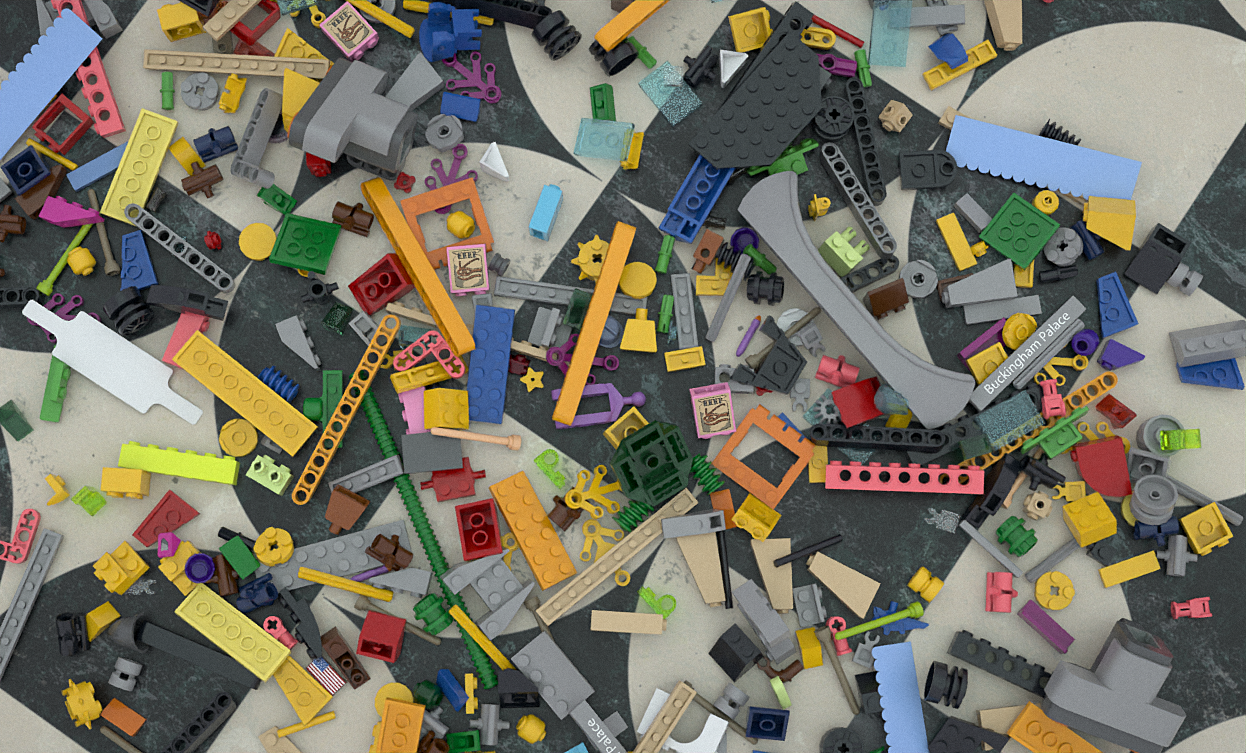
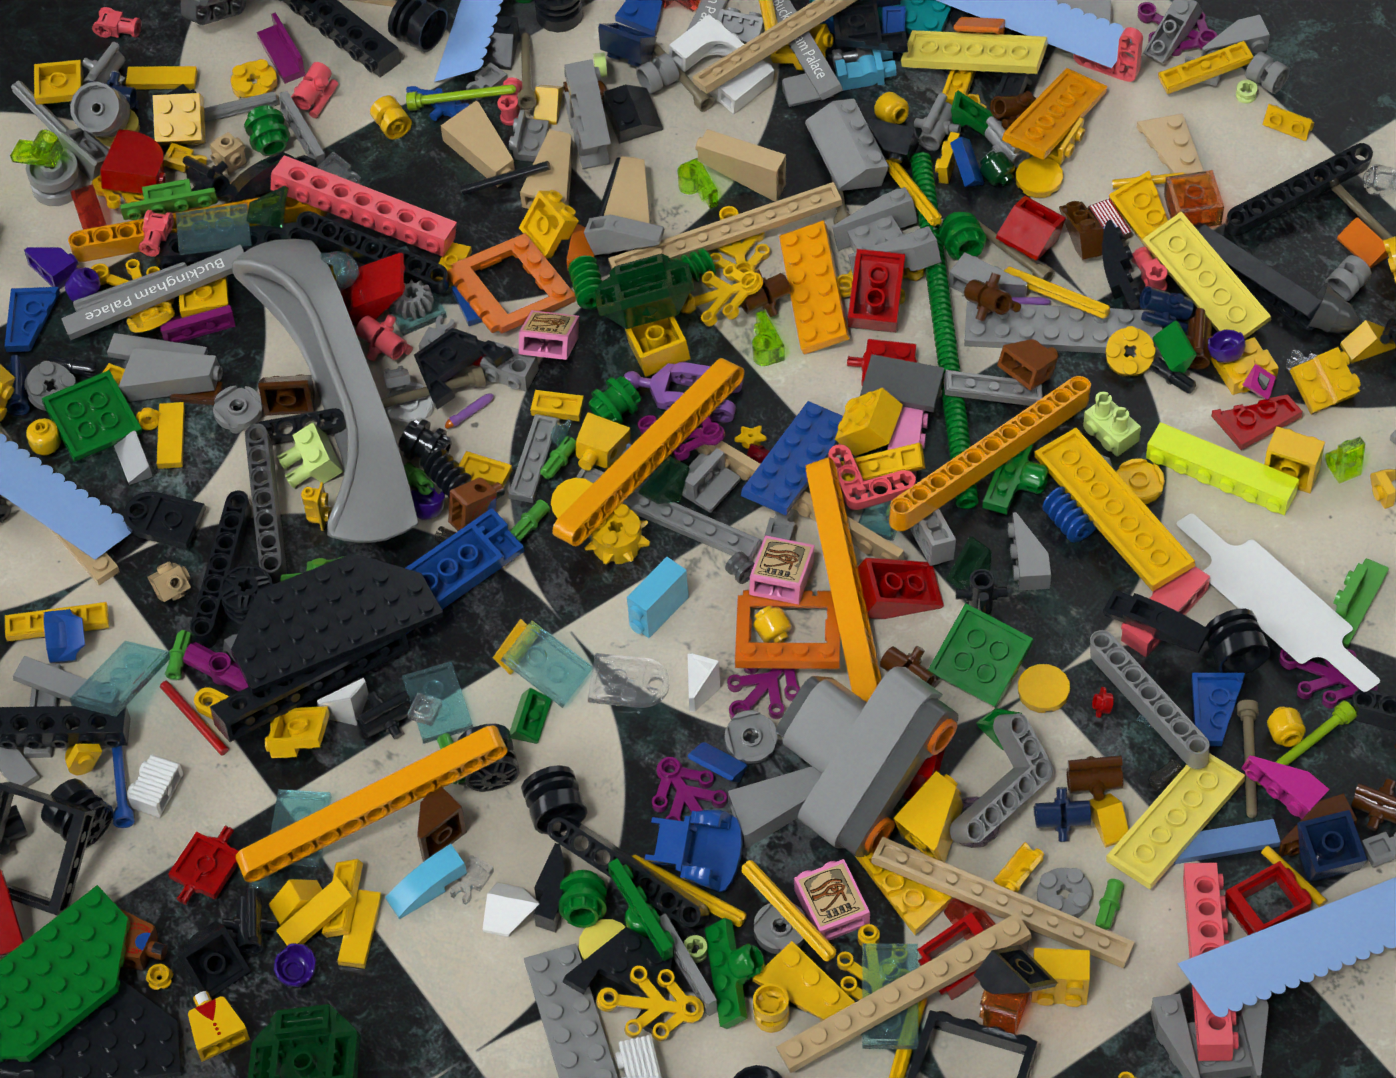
camera: 155 degrees left, 25 degrees down
light nougat piece [431,427,521,451] -> none
light grey axle [706,254,751,342] -> none
none -> green piece [588,376,641,424]
none -> clear plate [588,653,669,708]
none -> clear orange brick [1164,170,1224,227]

